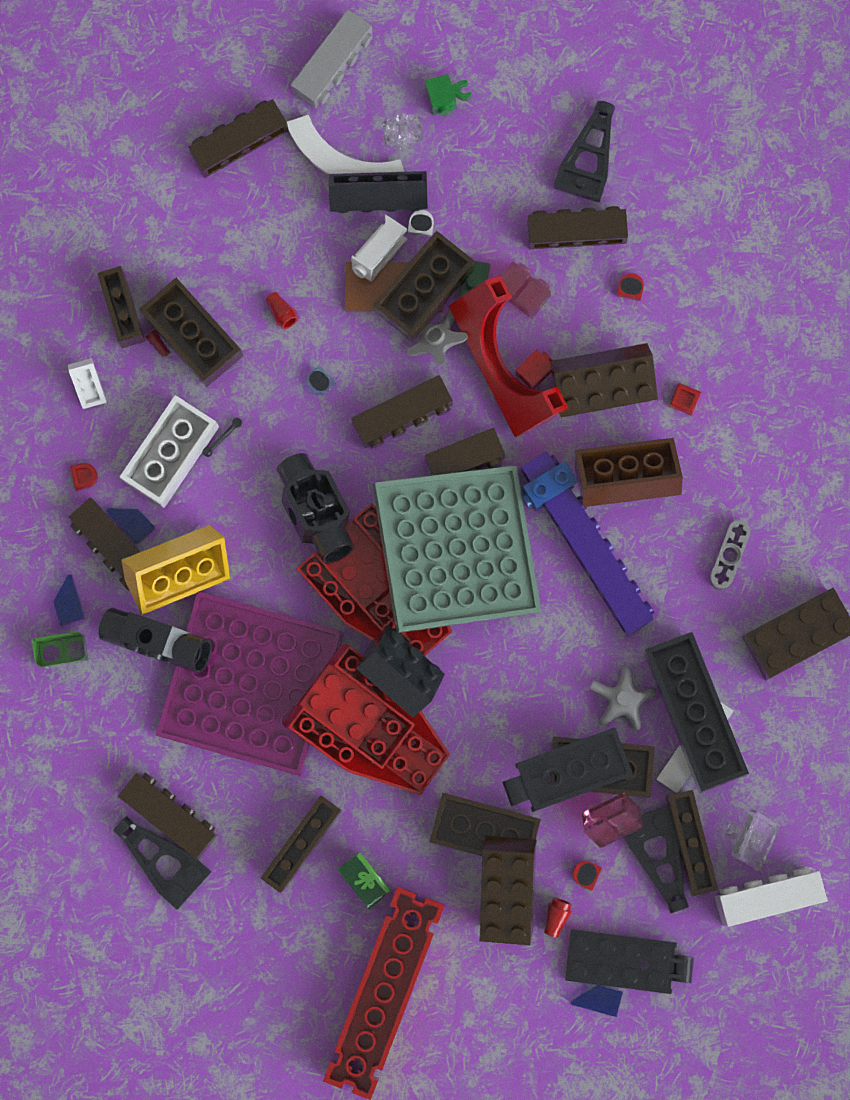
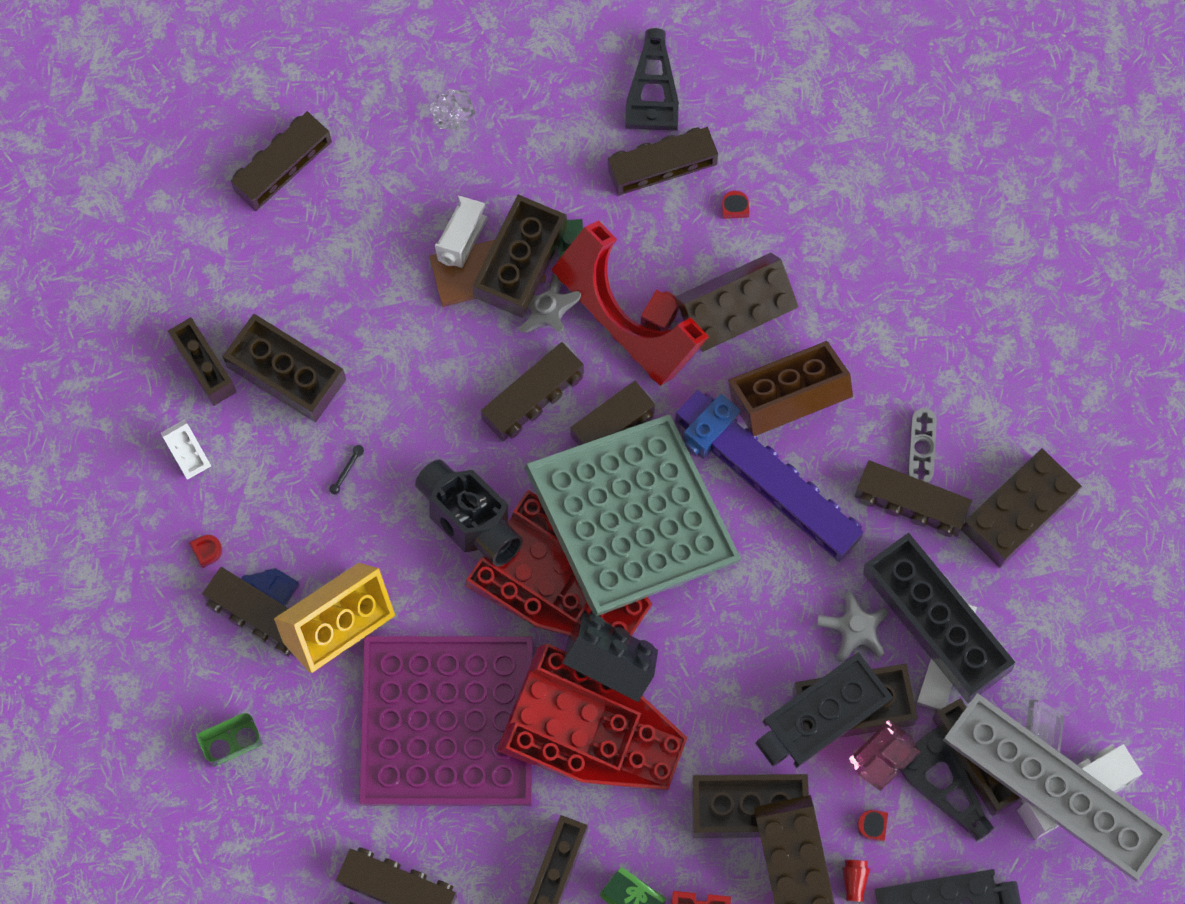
camera: 20 degrees left, 10 degrees down
clear blue tile [53,574,85,626] -> none
black brick [99,608,212,673] -> none
white brick [120,395,219,508] -> none
dark red piece [145,330,170,358] -> none
red cone [266,292,298,329] -> none
white tile [287,115,405,176] -> none
light grey brick [291,9,373,109] -> none
tile [306,365,336,395] -> none
black brick [329,171,428,213] -> none
tile [408,210,434,237] -> none
green brick [425,74,471,116] -> none
clear pink piece [501,261,552,319] -> none
red tile [669,383,701,416] -> none
none -> dark brown brick [854,460,972,537]
none -> light grey plate [943,693,1170,882]

